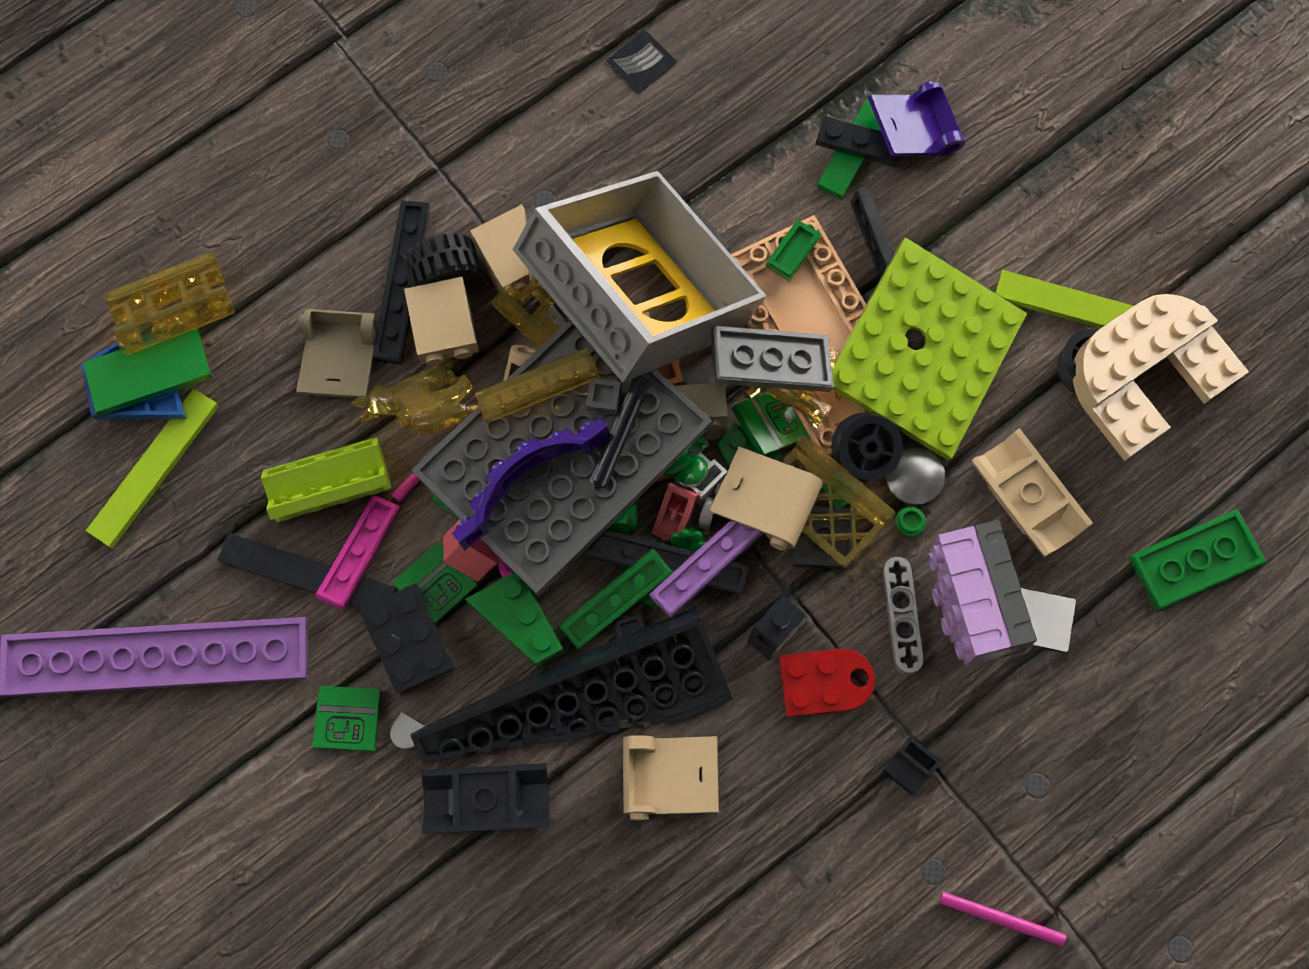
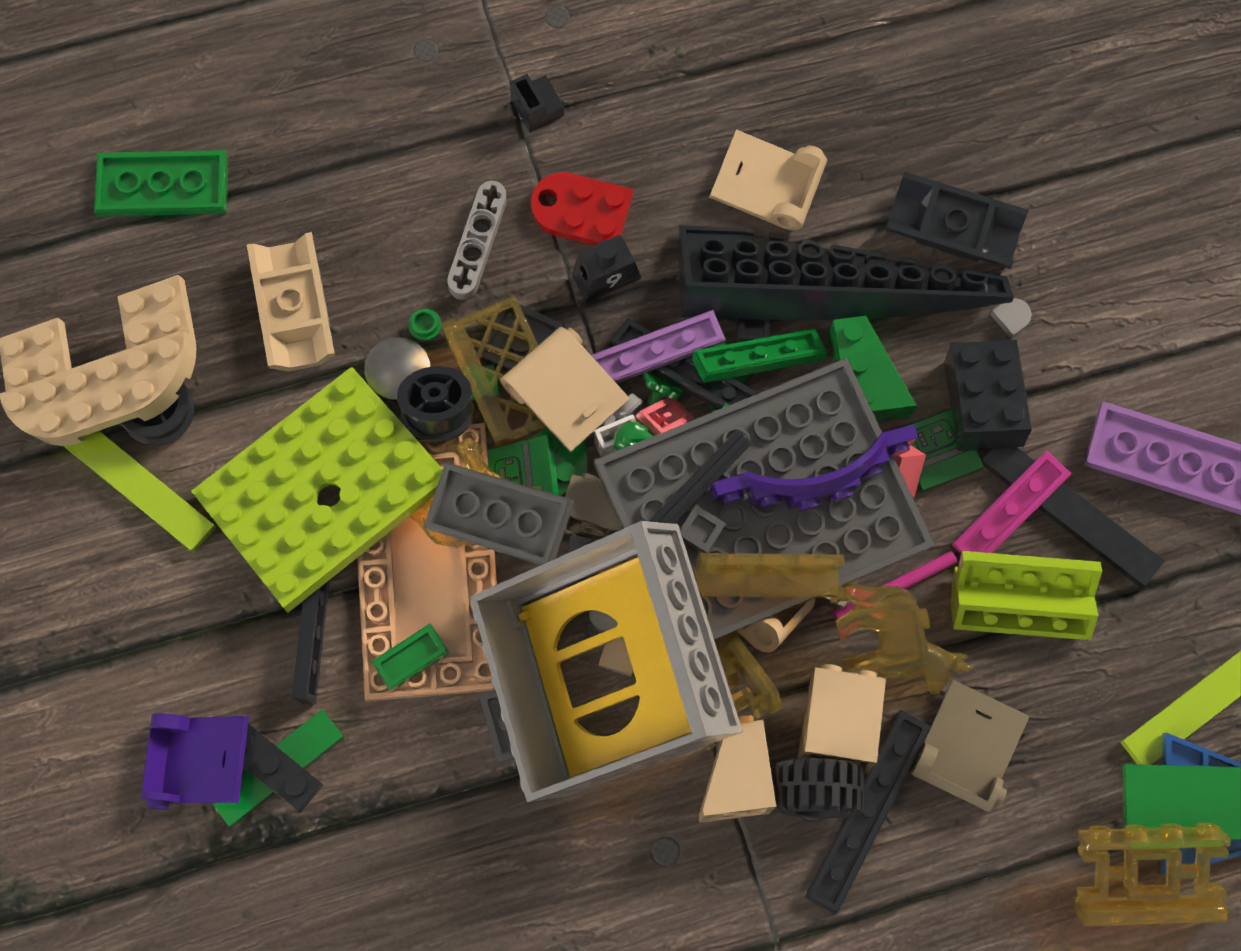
camera: 165 degrees left, 0 degrees up
green tile [312,686,382,752] -> none
lavender piece [927,520,1037,667] -> none
white sticker [1021,588,1076,652] -> none

